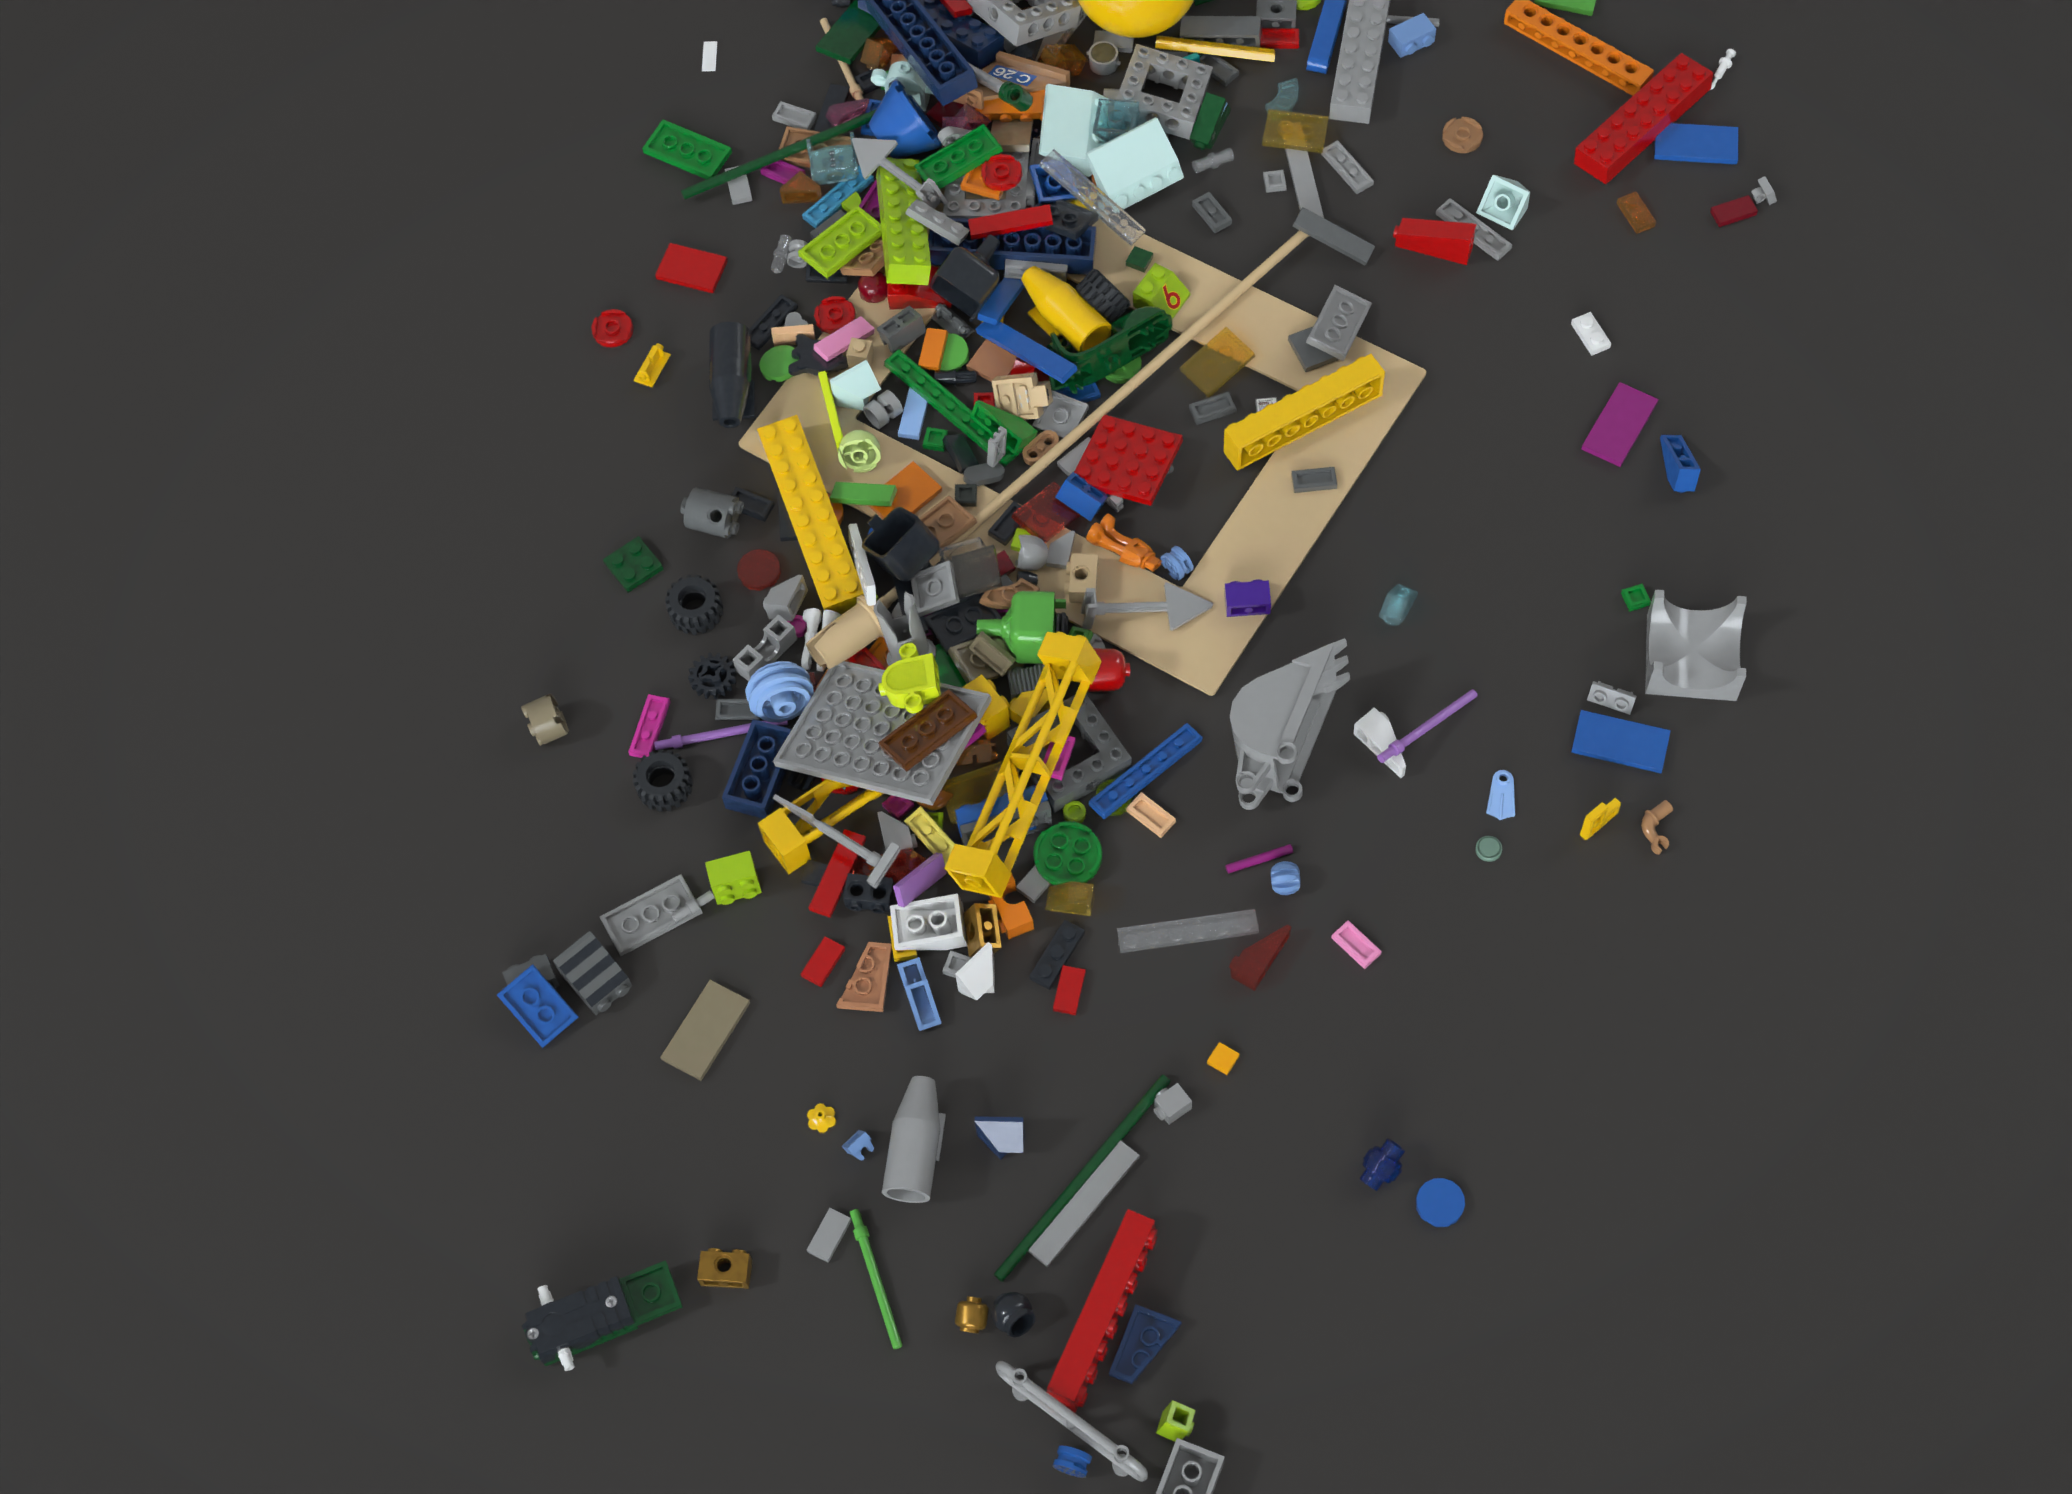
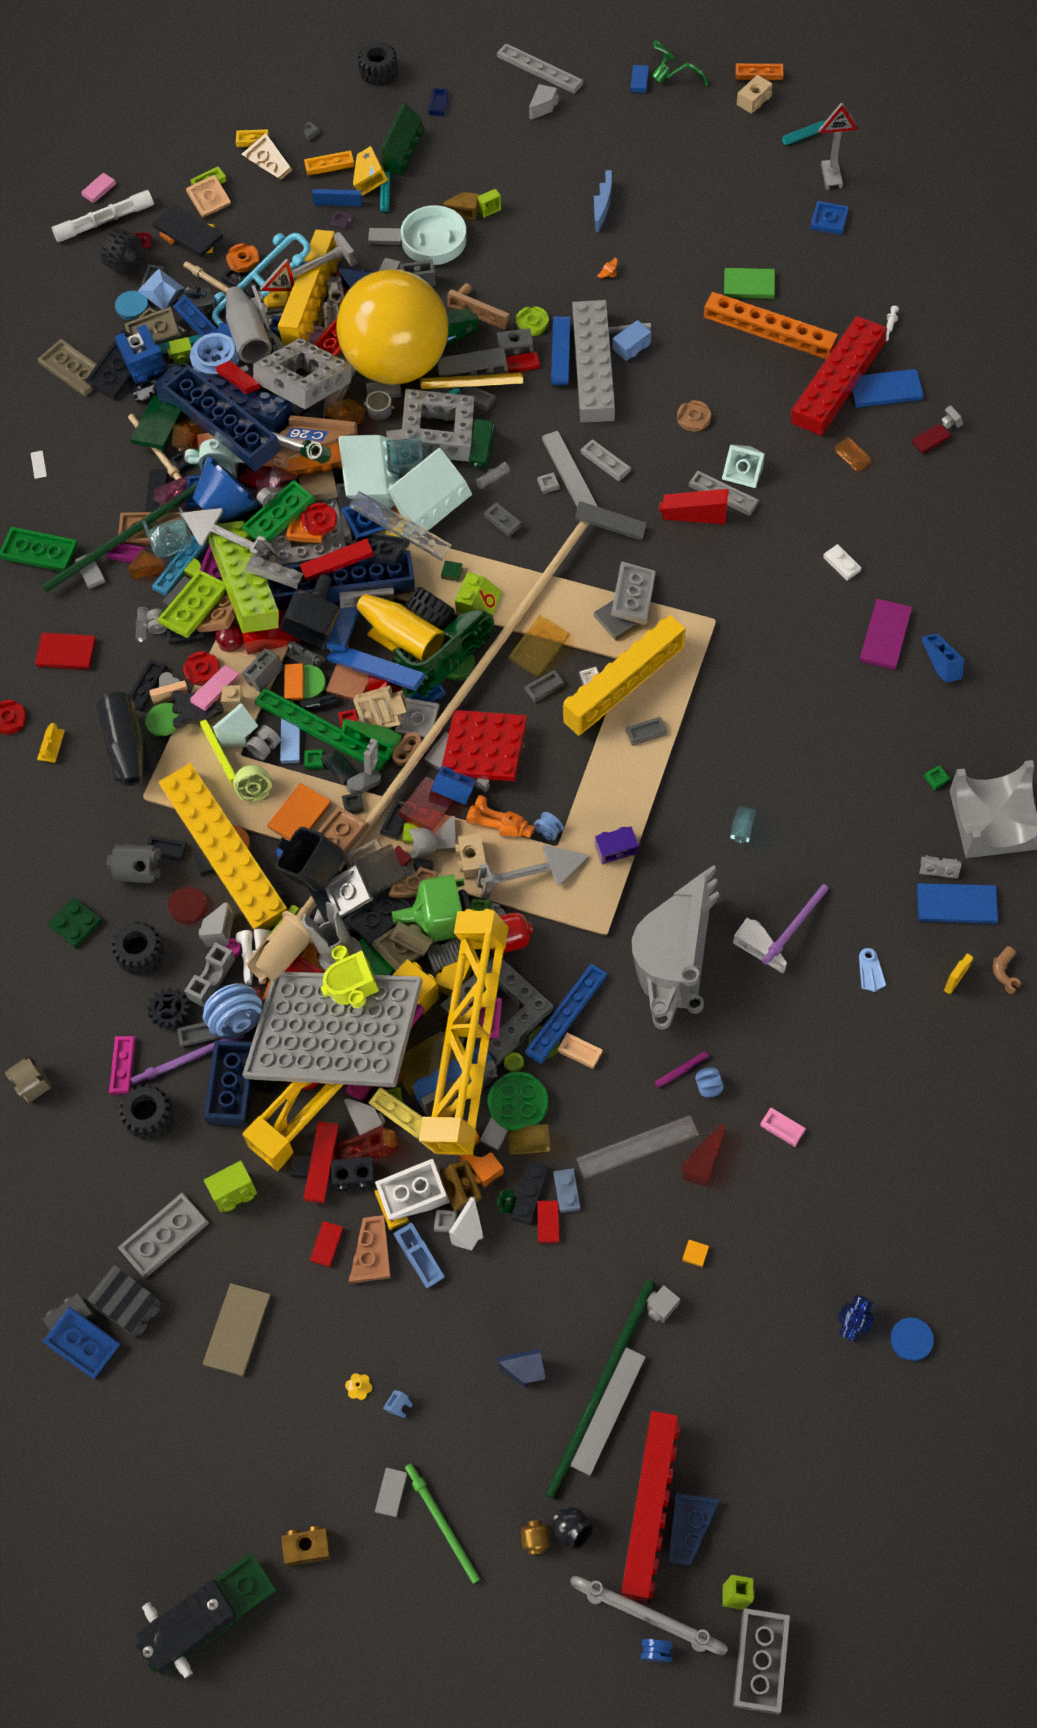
camera: 15 degrees left, 0 degrees up
light grey bar [671,890,715,923] -> none
light grey tile [772,101,817,130] -> none
light grey piece [773,794,901,889] -> none
bright green tile [830,482,897,506] -> none
white tile [848,523,876,606] -> none
reddish brown tile [878,689,978,772] -> none
light grey piece [882,1076,946,1203] -> none
medium lavender tile [893,852,947,907] -> none
clear orange hinge [956,739,997,766] -> none
clear yellow tile [1262,109,1329,153] -> none
clear light blue tile [1265,78,1299,123] -> none
sand green piece [1475,836,1502,862] -> none
none -> dark green plant [496,1189,517,1214]
none -> sand blue plate [553,1168,580,1213]

